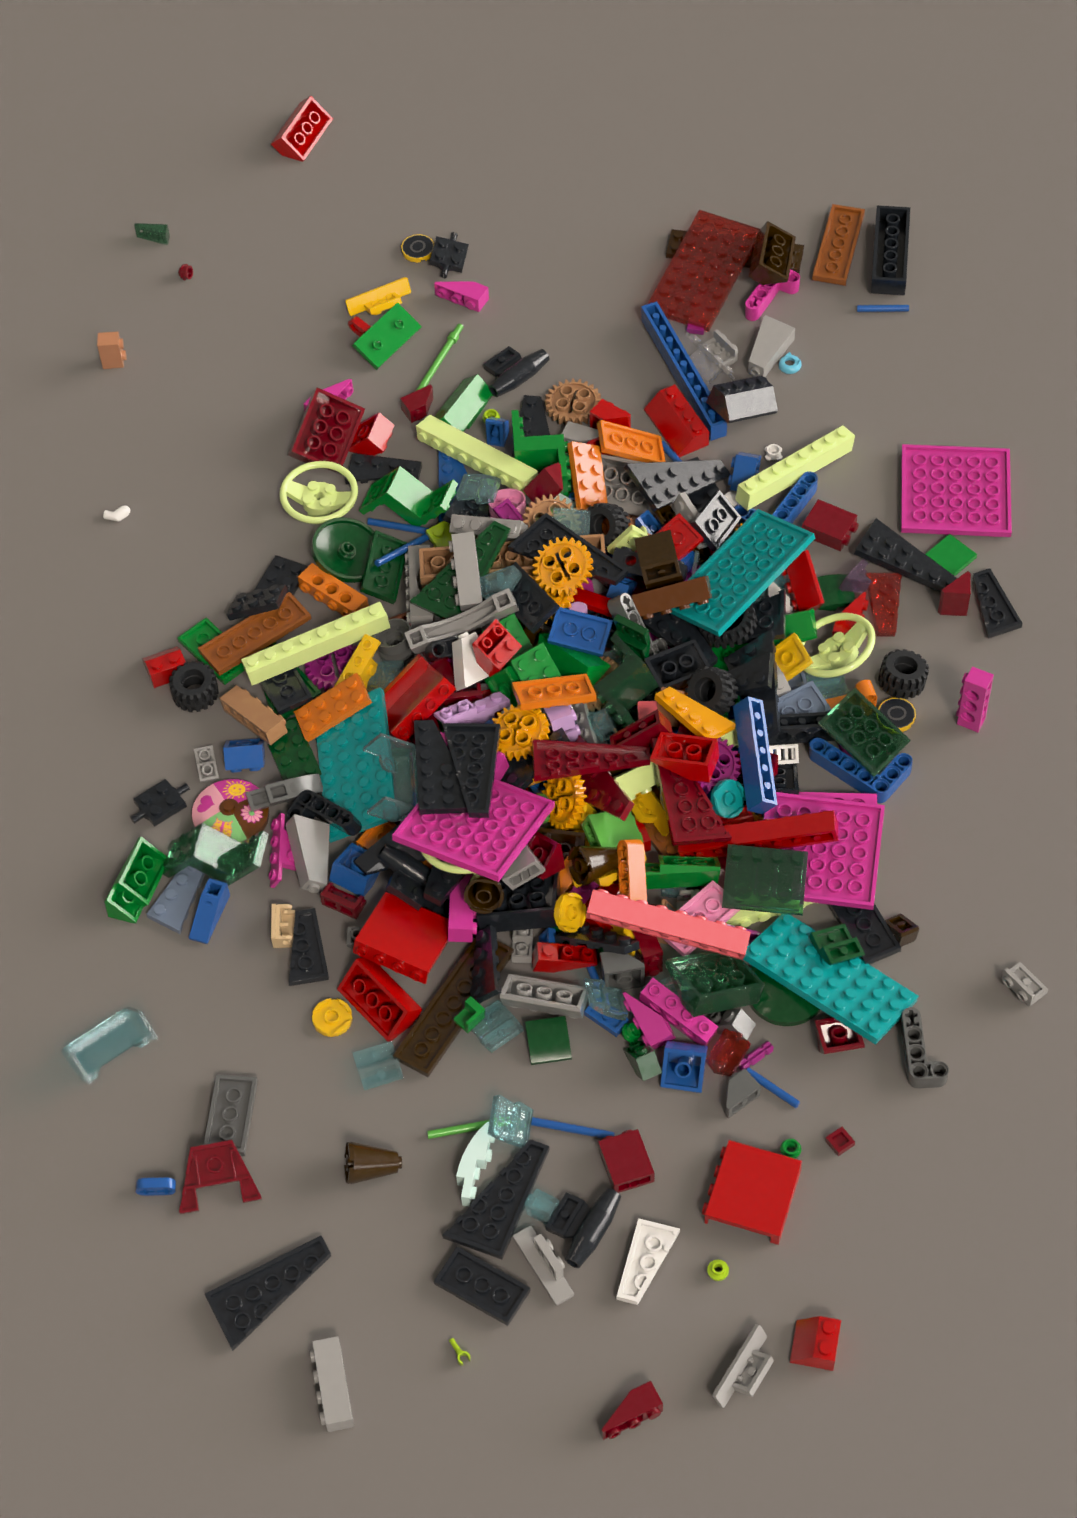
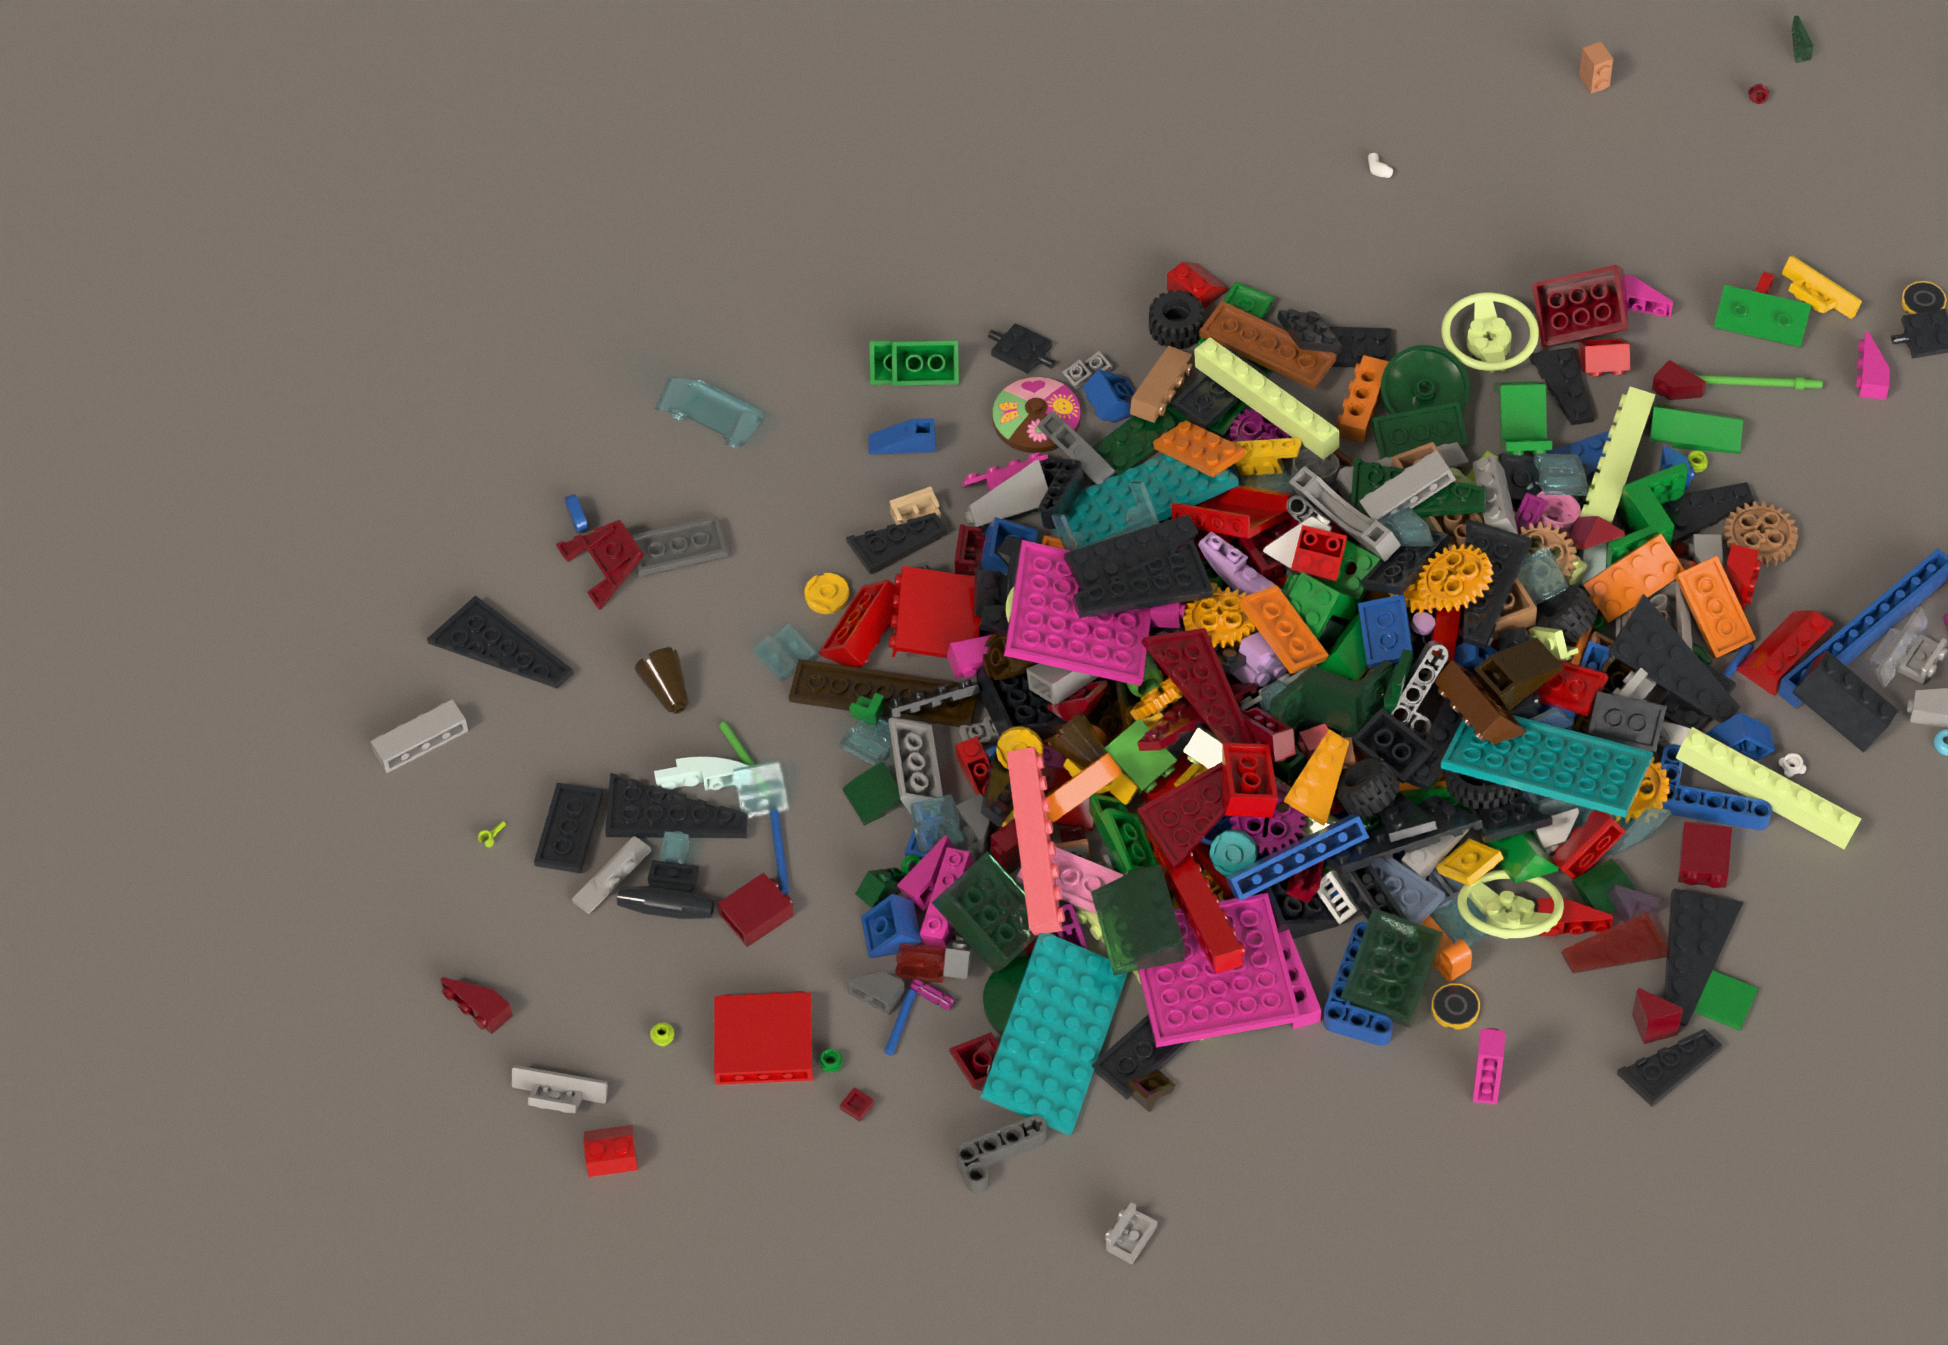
camera: 70 degrees right, 0 degrees up
sand blue wing [147,855,208,934] -> none
clear green bracket [163,823,269,886] -> none
blue bar [367,518,429,534] -> none
blue bar [375,534,430,567] -> none
black plate [483,346,550,397] -> none
white wing [617,1218,680,1305] -> none
dark green slope [809,923,865,966] -> none
black tyre [878,649,929,699] -> none
dark pink plate [901,444,1012,537] -> none

